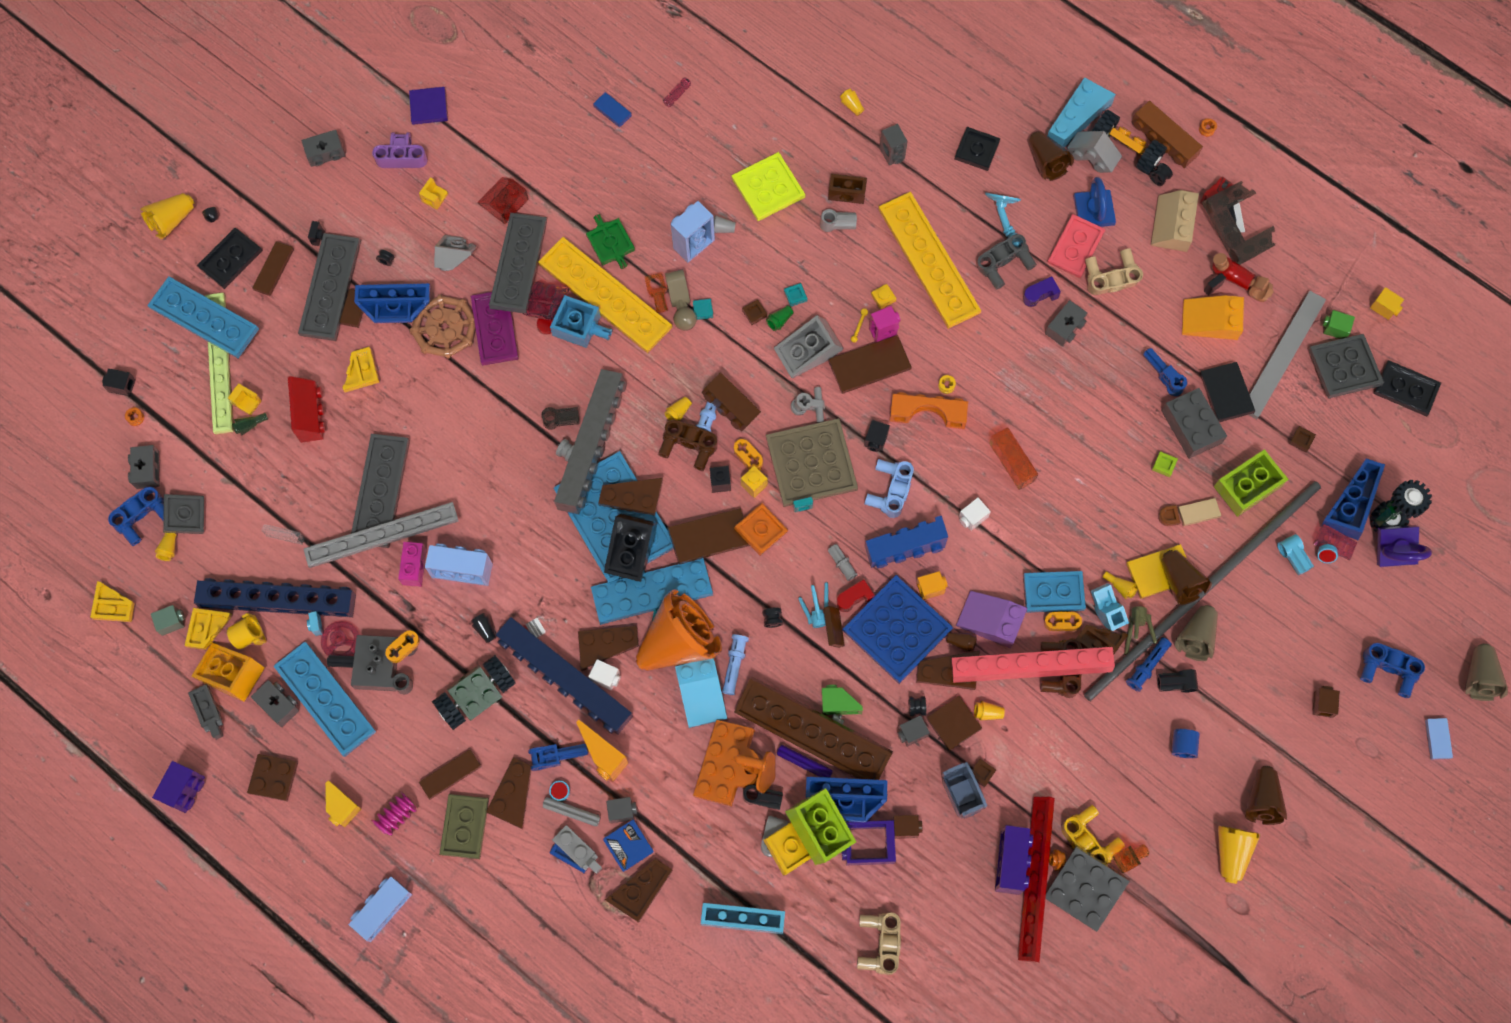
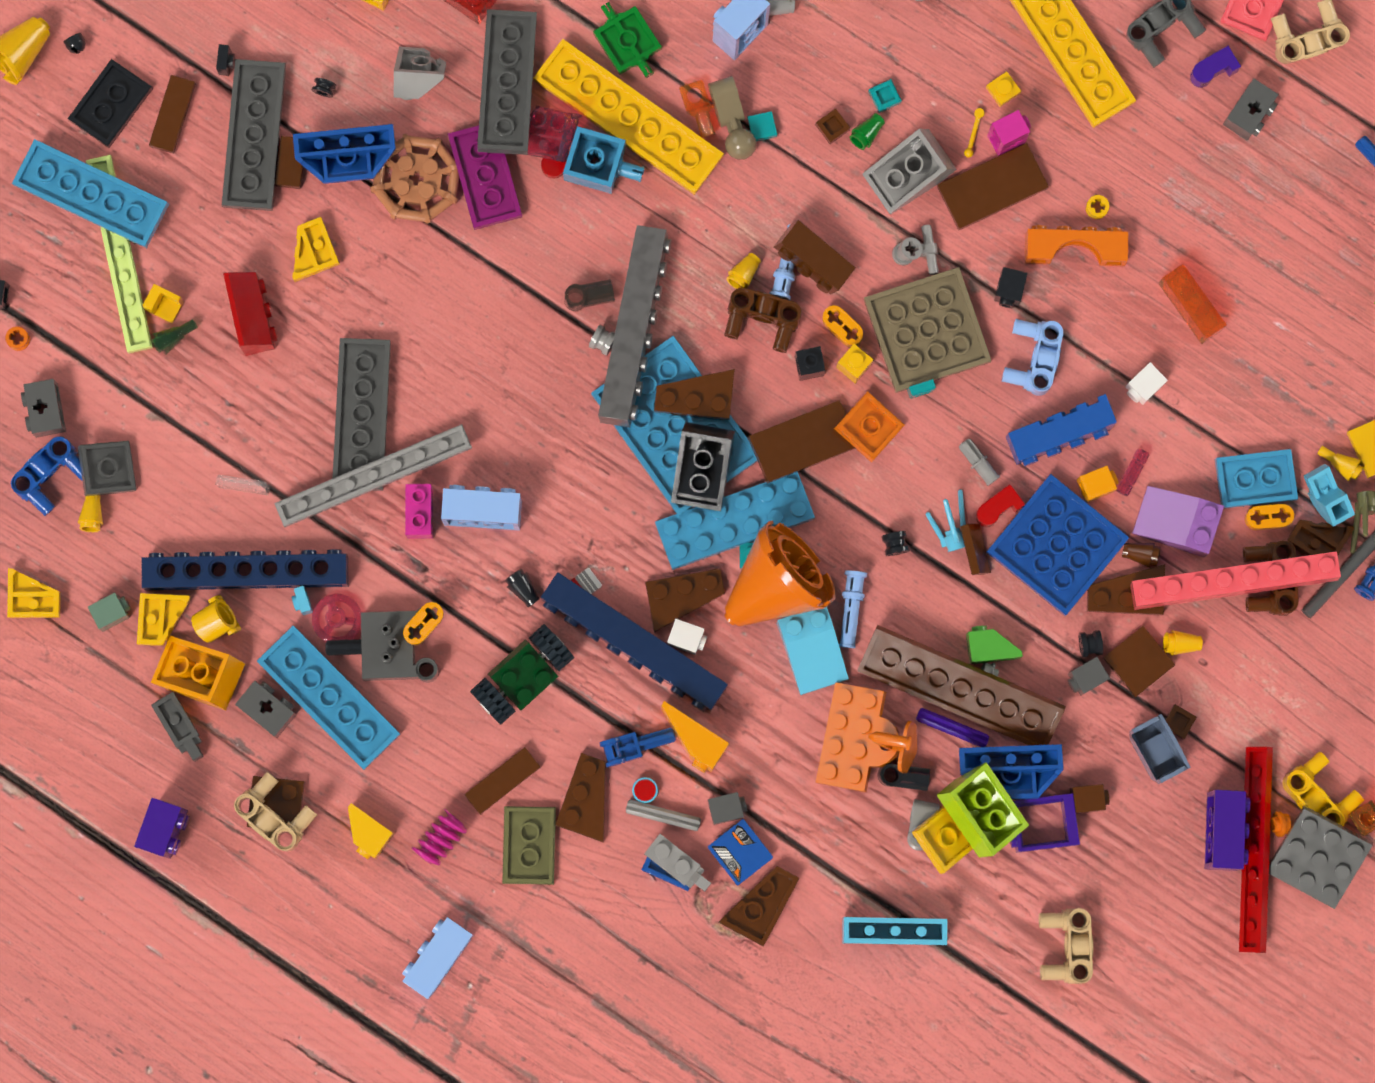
camera: 10 degrees left, 10 degrees up
none -> tan piece [234,772,317,852]
none -> clear pink axle [1116,449,1149,496]

